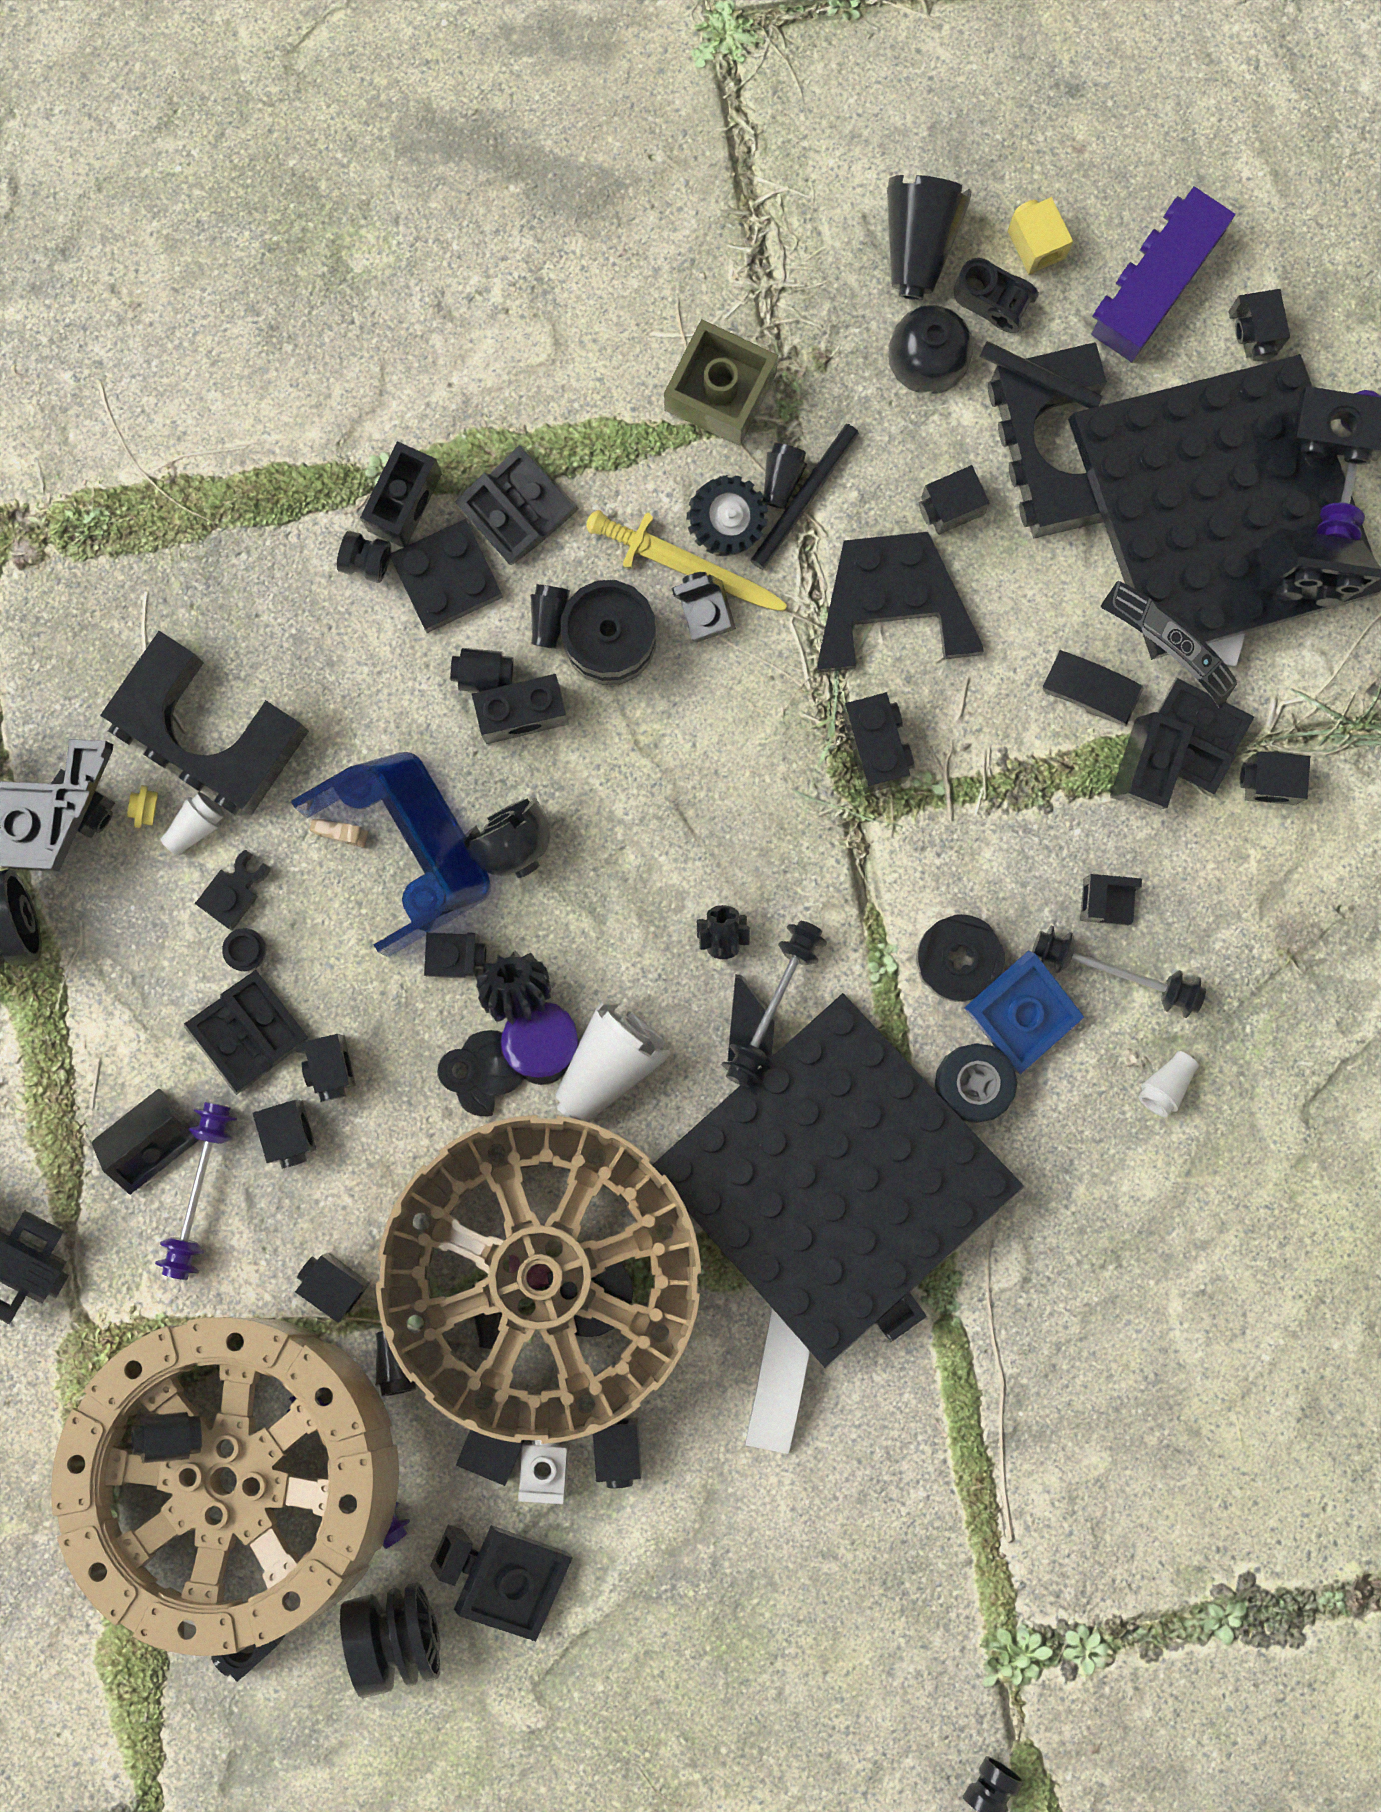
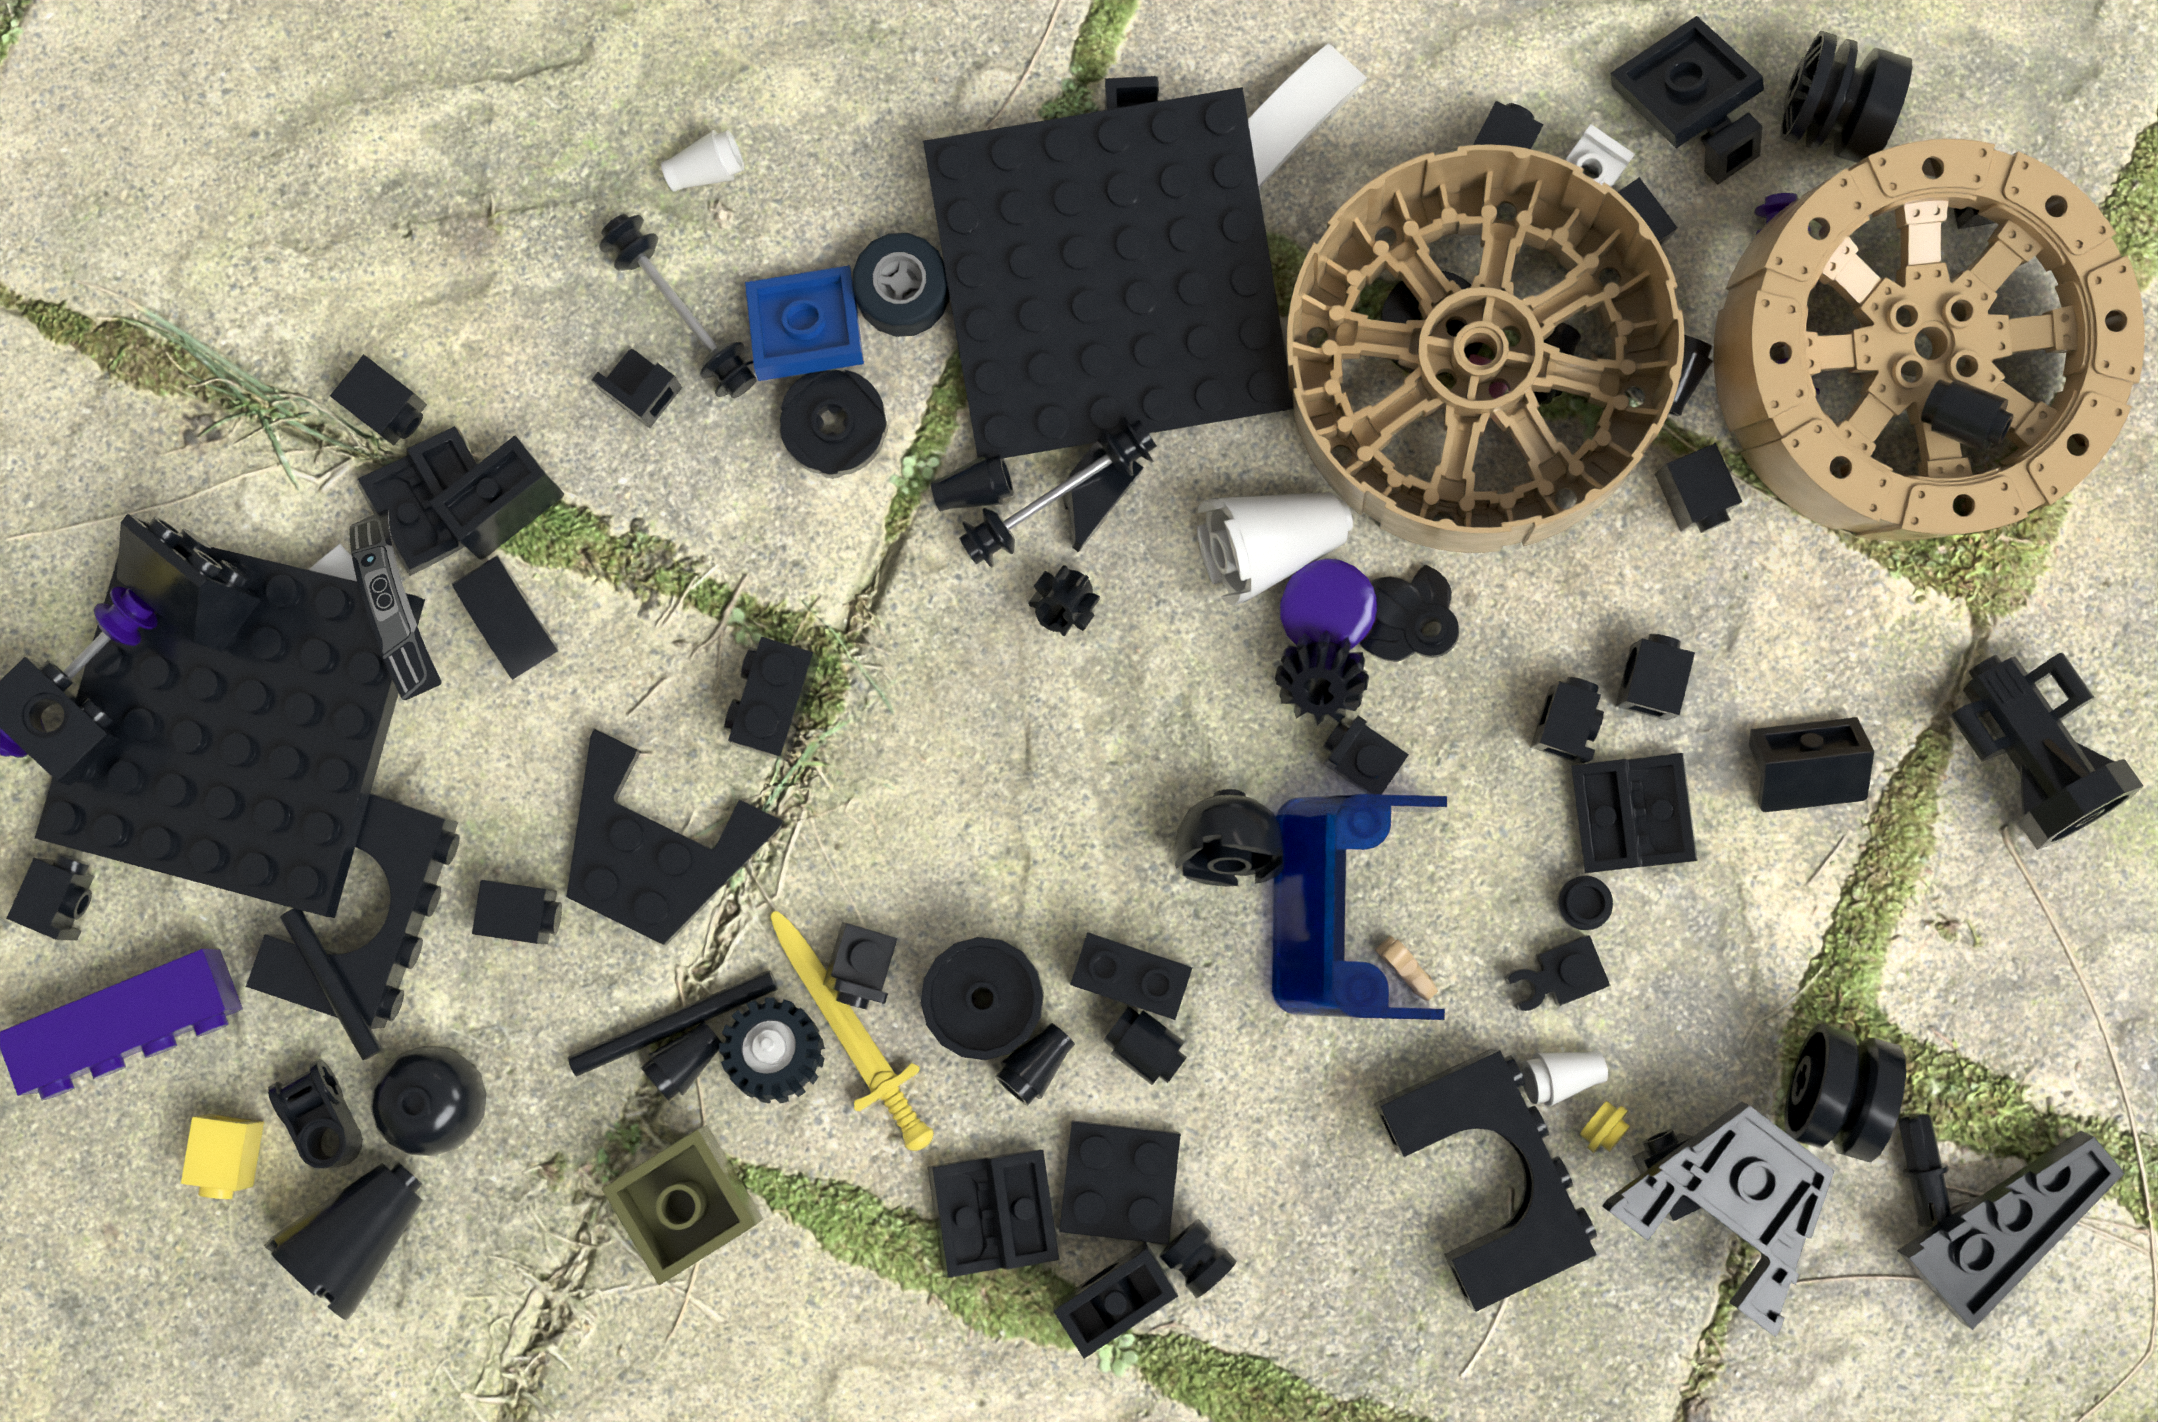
camera: 150 degrees left, 0 degrees up
dark purple axle [155,1102,237,1280] -> none
none -> black cone [931,453,1014,512]

